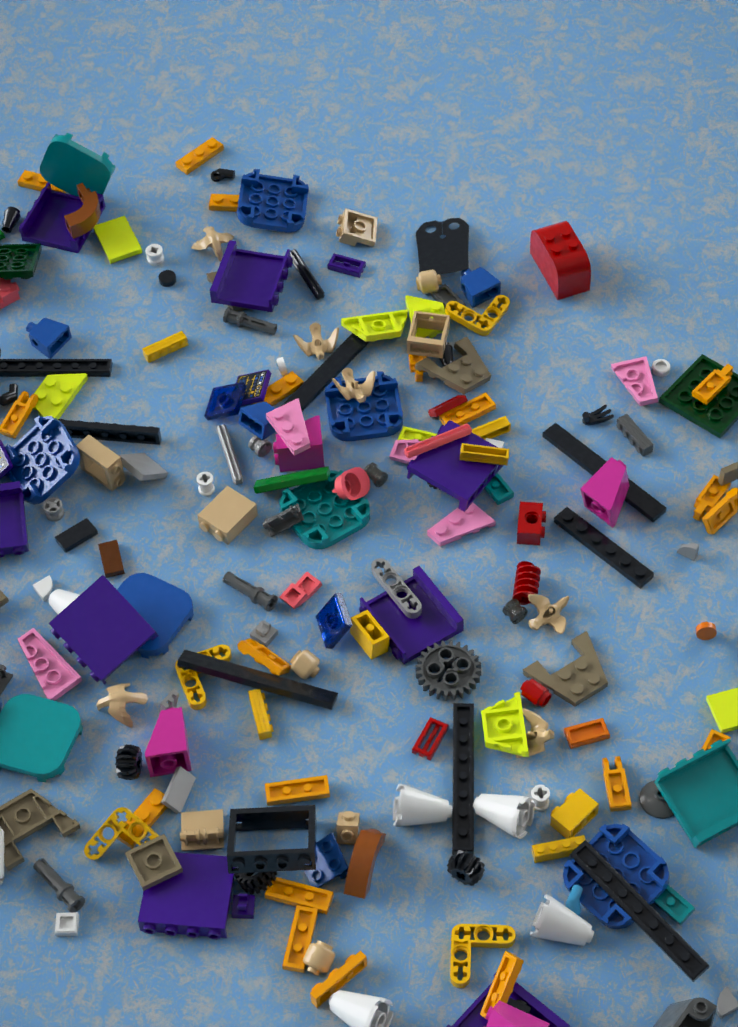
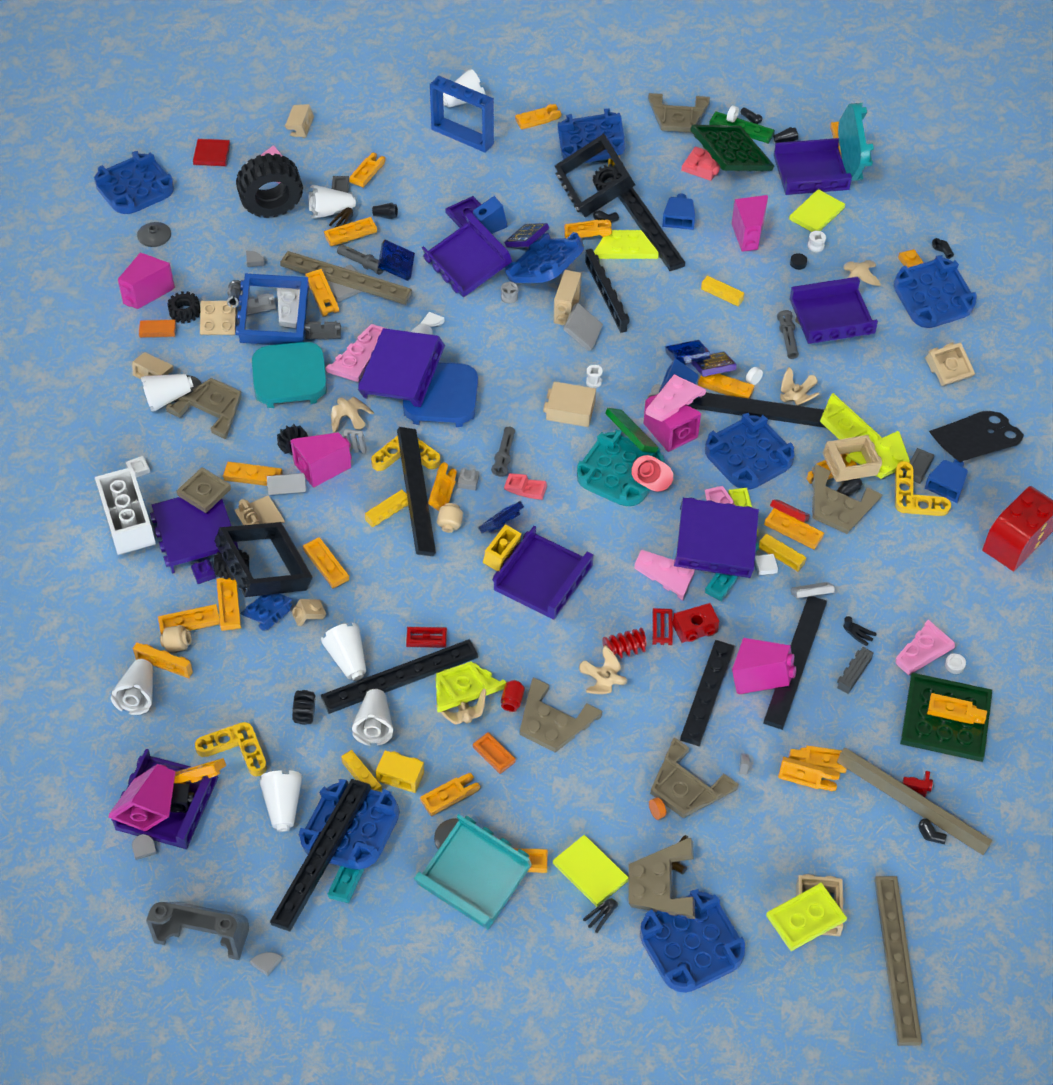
camera: 60 degrees right, 0 degrees up
dark grey pin [33,858,85,912] -> none
black tile [55,518,98,553] -> none
dark orange arch [64,183,101,239] -> none
yellow beam [84,807,160,860] -> none
reddish brown tile [98,540,125,578] -> none
light orange plate [175,137,224,175] -> none
light grey axle [217,424,243,485] -> none
dark grey hinge [262,504,304,537] -> none
black axle [290,249,325,300] -> none
dark purple tile [327,253,366,278] -> none
tan animal [332,367,375,403] -> none
dark orange arch [344,829,386,899] -> none
clear smoke bush [364,462,388,487] -> none
light grey beam [371,558,422,619] -> none
coral axle [404,424,472,458] -> none
tan head [416,269,442,294] -> none
dark grey gear [416,640,481,701] -> none
yellow piece [459,443,509,466] -> none
clear smoke wheel [502,599,528,624] -> none
white bush [531,785,550,812] -> none
dark azure arm [565,885,583,916] -> none
none -> white brick [95,467,156,555]
none -> dark tan wing [650,737,739,818]
none -> red tile [652,608,673,645]
none -> dark pink slope [731,195,768,252]
none -> light grey tile [791,582,835,598]

